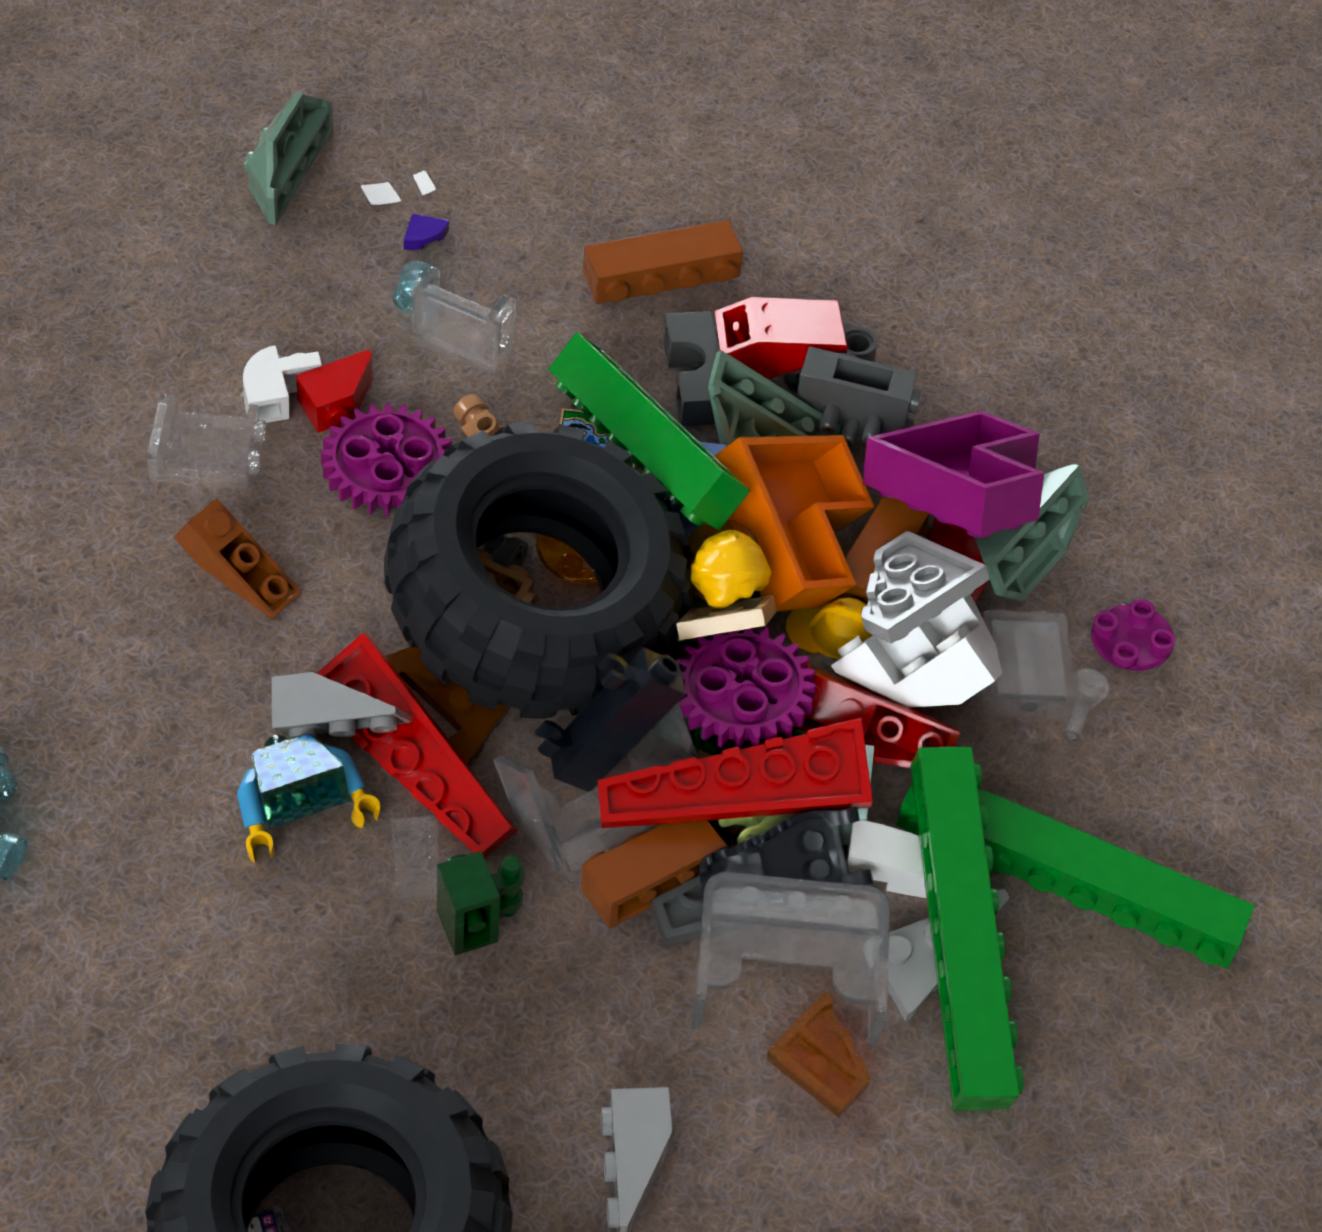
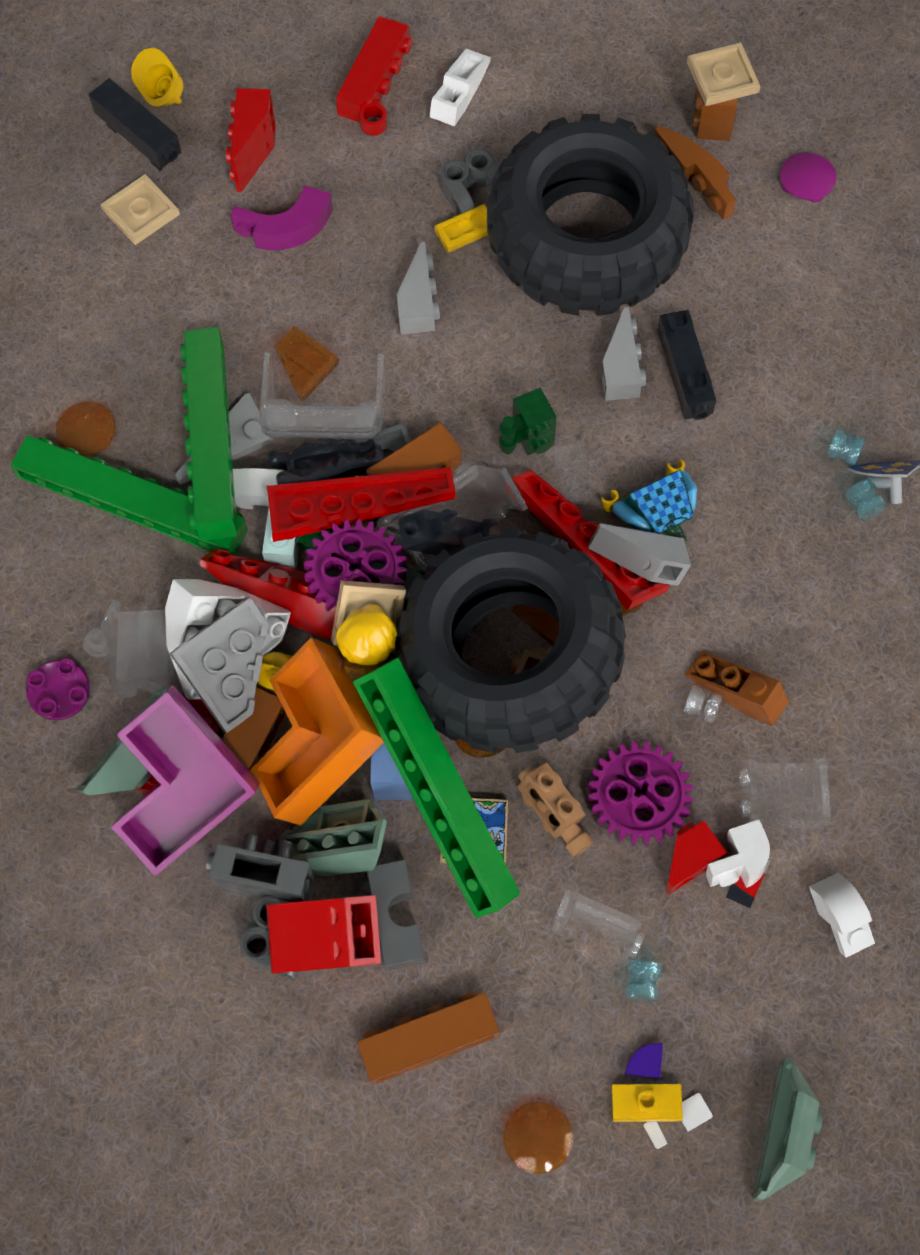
camera: 175 degrees left, 15 degrees up
none -> clear orange dish [56,402,116,455]
none -> clear orange dish [504,1102,573,1174]
none -> light grey slope [601,307,646,401]
none -> yellow plate [612,1084,683,1122]
none -> black brick [657,309,717,420]
none -> clear wheel [683,684,723,724]
none -> white brick [809,873,875,958]

